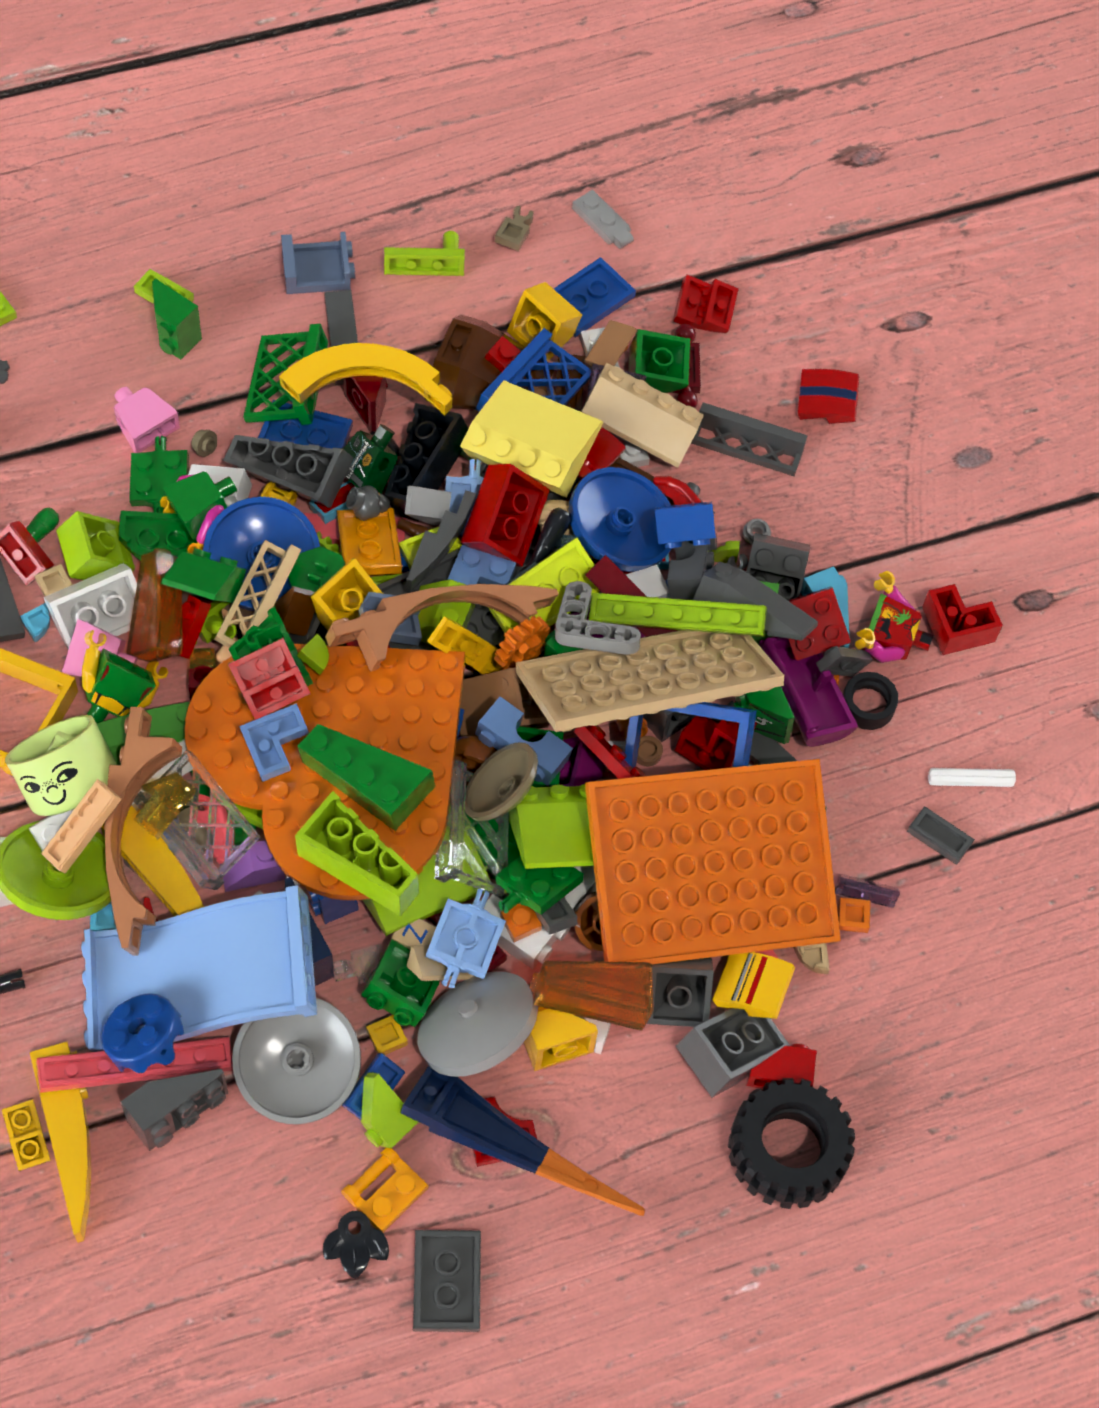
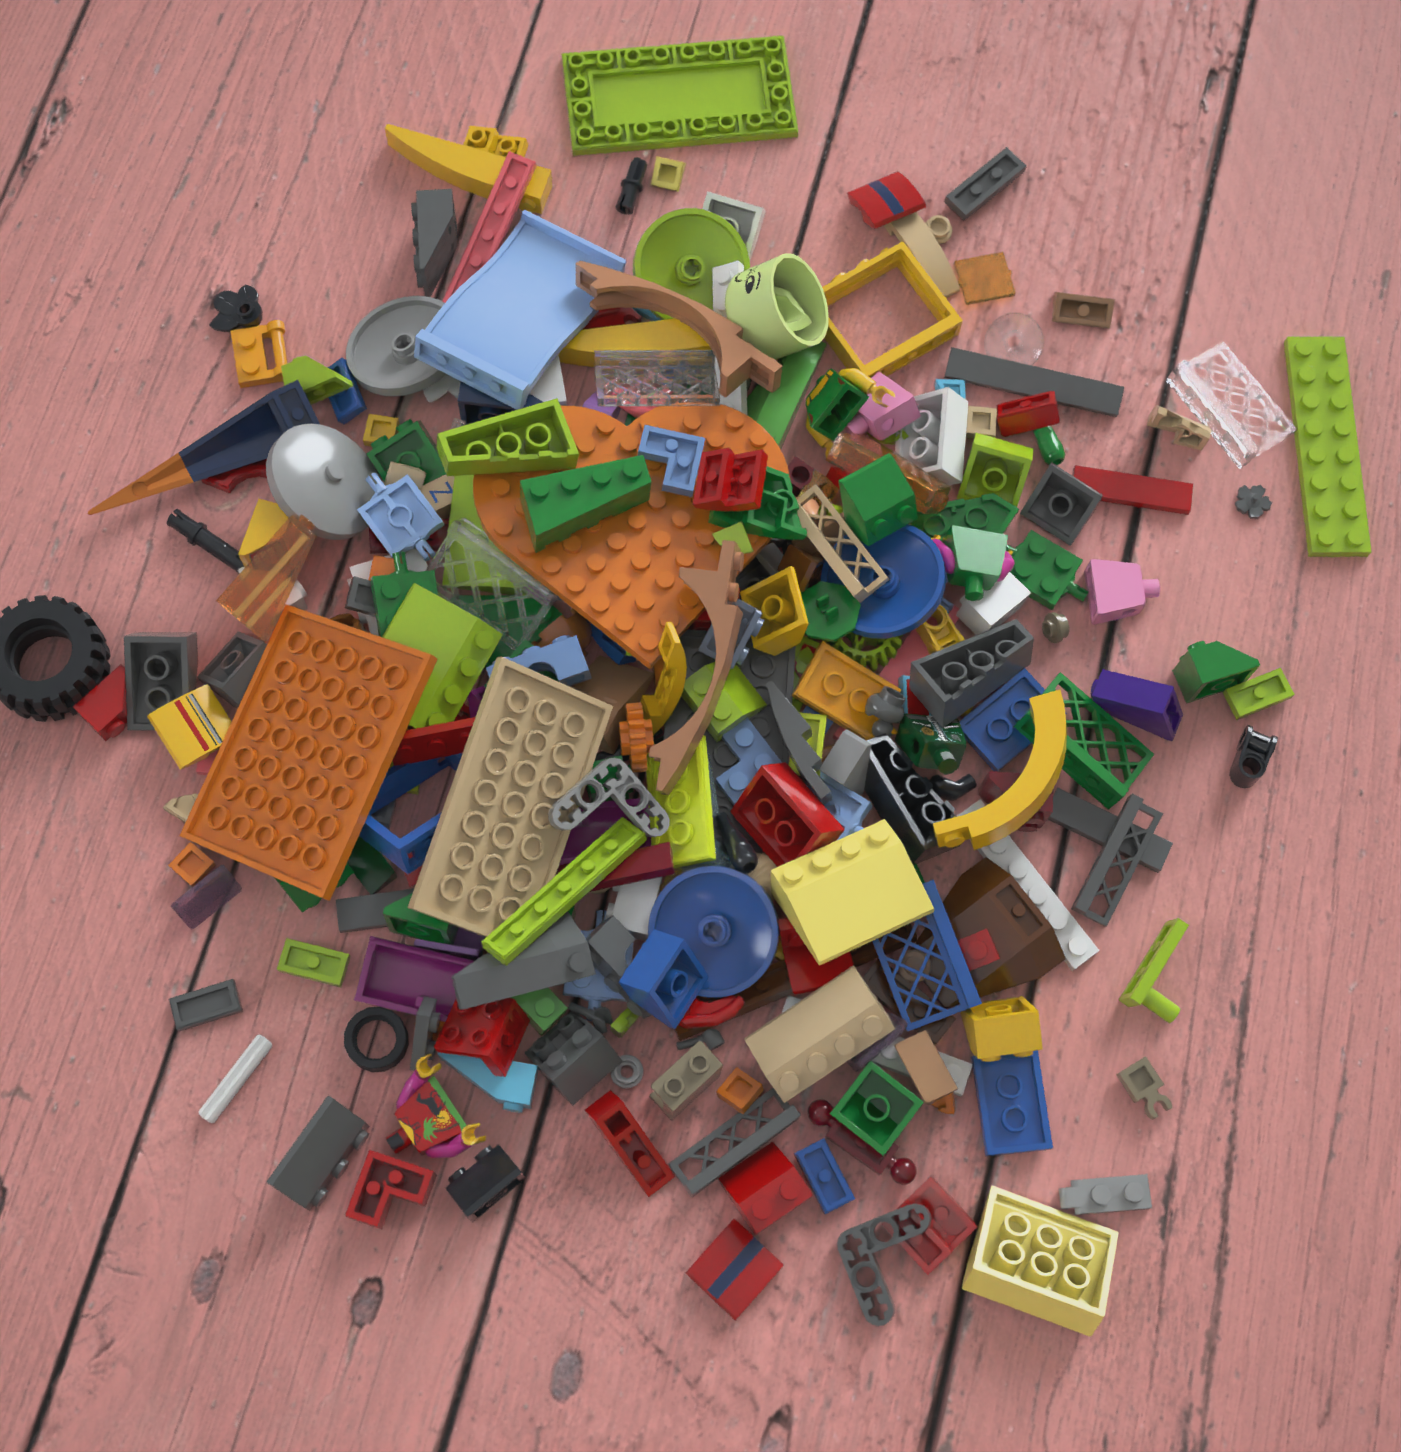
camera: 125 degrees right, 10 degrees up
light nougat plate [41,779,122,874] -> none
blue plate [101,993,184,1073] -> none
clear yellow slope [134,773,196,839] -> none
sand blue panel [281,232,355,294] -> none
dark grey tile [413,1230,481,1332] -> none
dark tan dish [463,742,538,821] -> none
none -> black pin [166,509,244,575]
none -> dark grey slope [266,1095,369,1211]
none -> lime plate [277,938,351,987]
none -> black slope [445,1144,525,1223]
none -> red slope [584,1090,675,1197]
none -> dark tan panel [649,1041,723,1121]
none -> orange plate [716,1067,764,1115]
none -> red slope [718,1142,813,1236]
none -> blue plate [794,1138,855,1215]
none -> dark grey beam [837,1203,931,1326]
none -> white plate [957,799,1100,971]
none -> light yellow slope [962,1186,1119,1337]
none -> dark grey slope [1020,463,1103,546]
none -> dark grey fence [1071,793,1163,927]
none -> red tile [1072,465,1193,515]
none -> dark purple slope [1090,669,1183,741]
none -> black piece [1229,725,1278,788]

